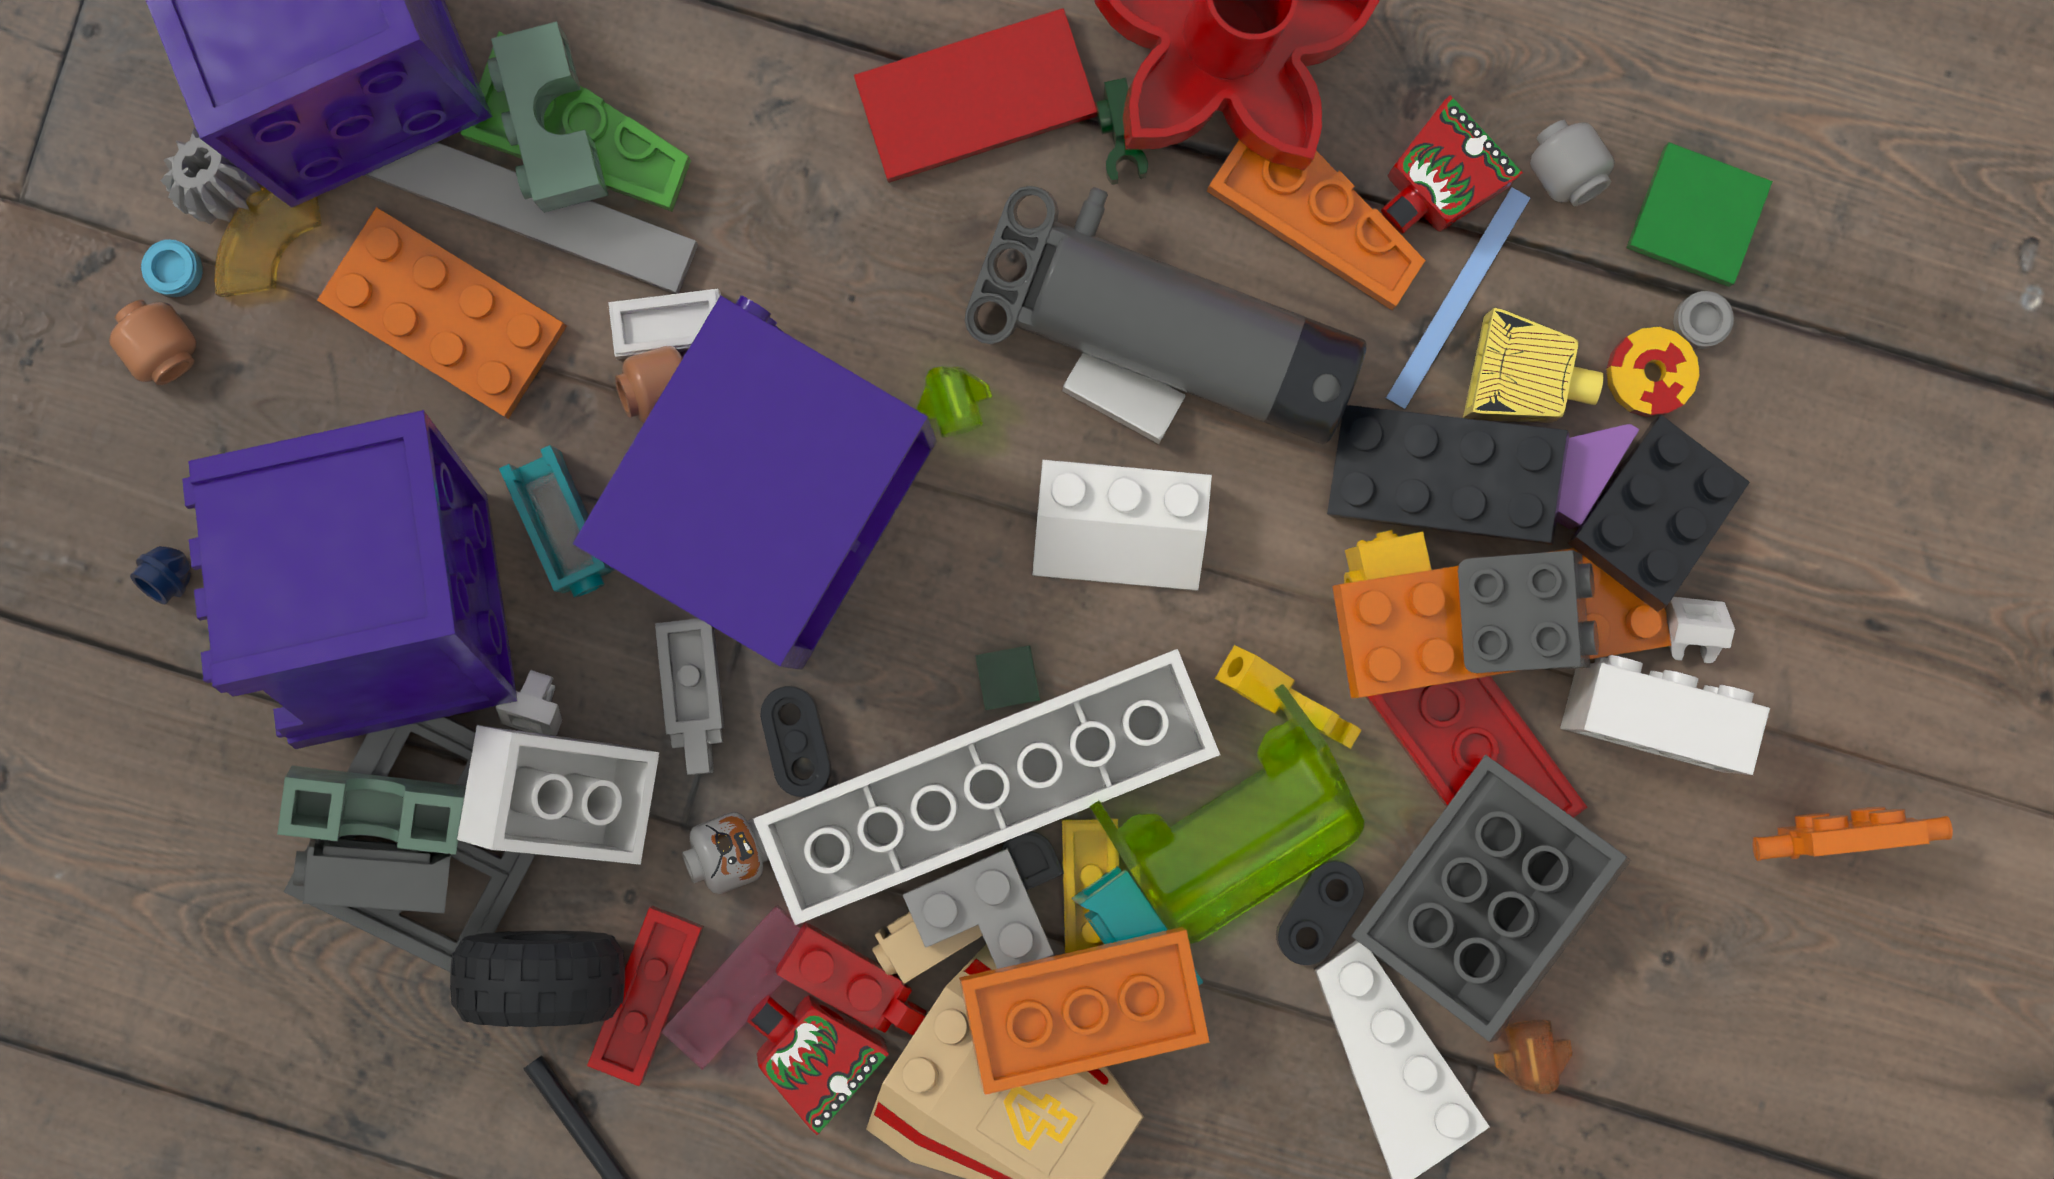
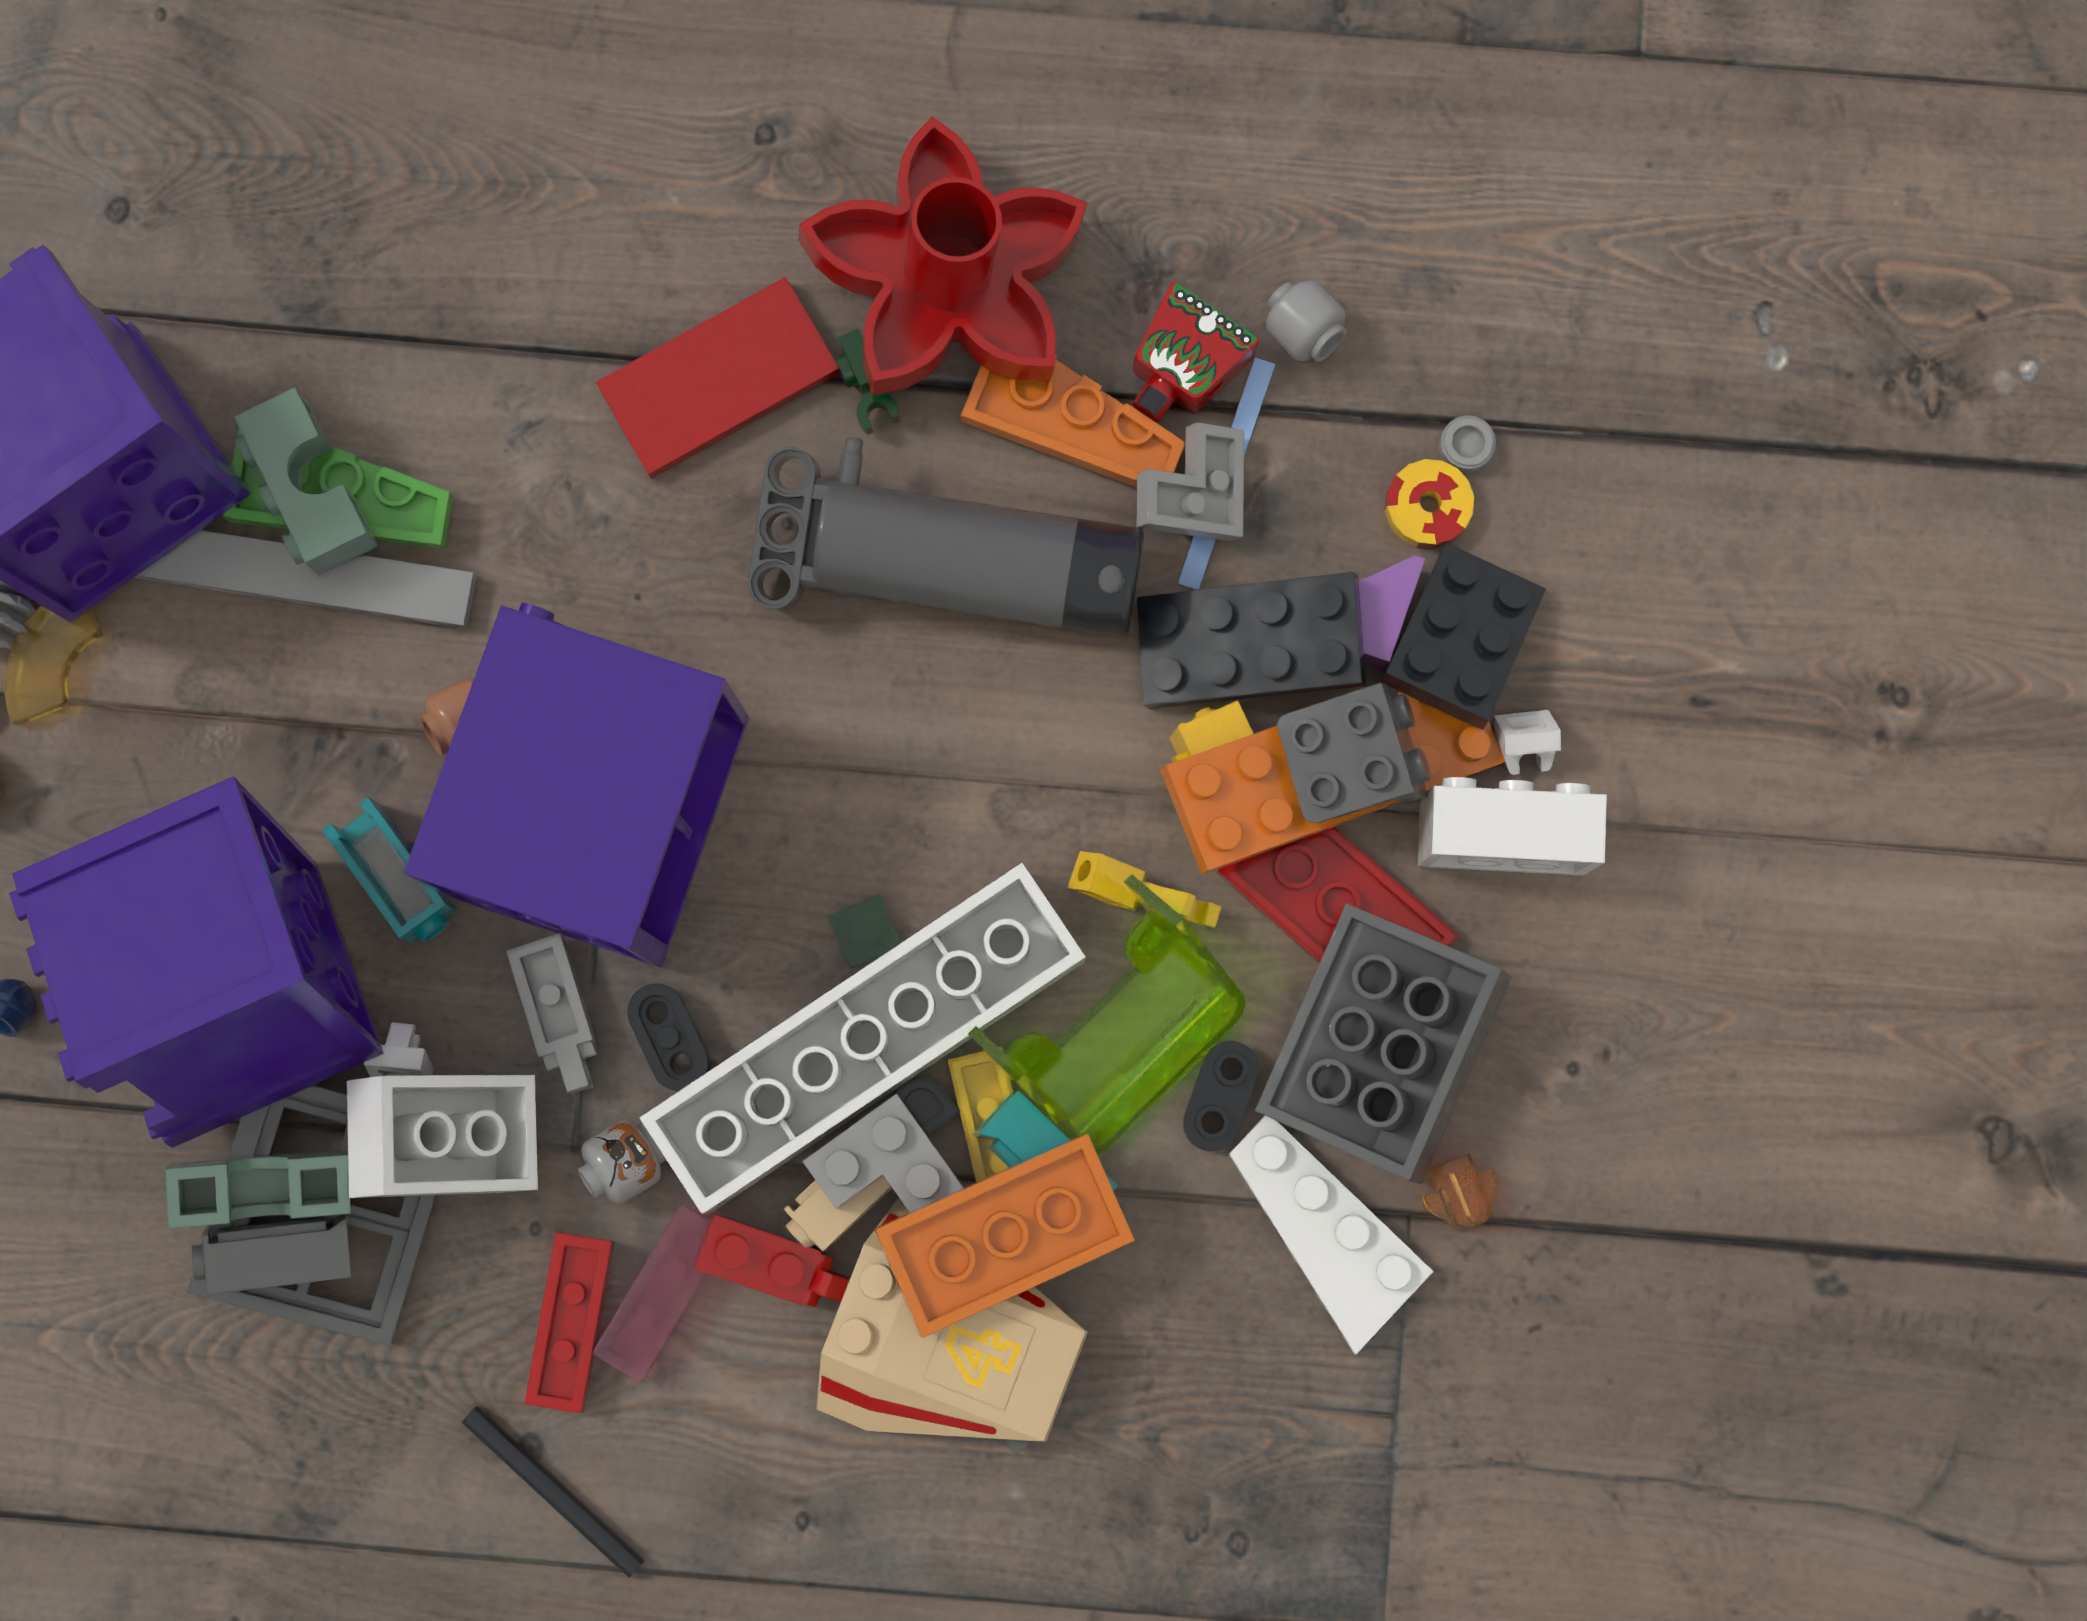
camera: 15 degrees left, 5 degrees down
orange plate [317,207,567,419] -> none
black tyre [450,930,625,1027] -> none
white tile [608,289,721,360] -> none
torso [747,995,889,1135] -> none
clear neon green piece [916,366,993,438] -> none
white slope [1032,460,1212,591] -> none
white slope [1062,353,1186,444] -> none
light yellow torso [1463,308,1603,423] -> none
green tile [1626,142,1773,287] -> none
orange plate [1752,807,1953,861] -> none
none -> light grey plate [1136,422,1244,541]

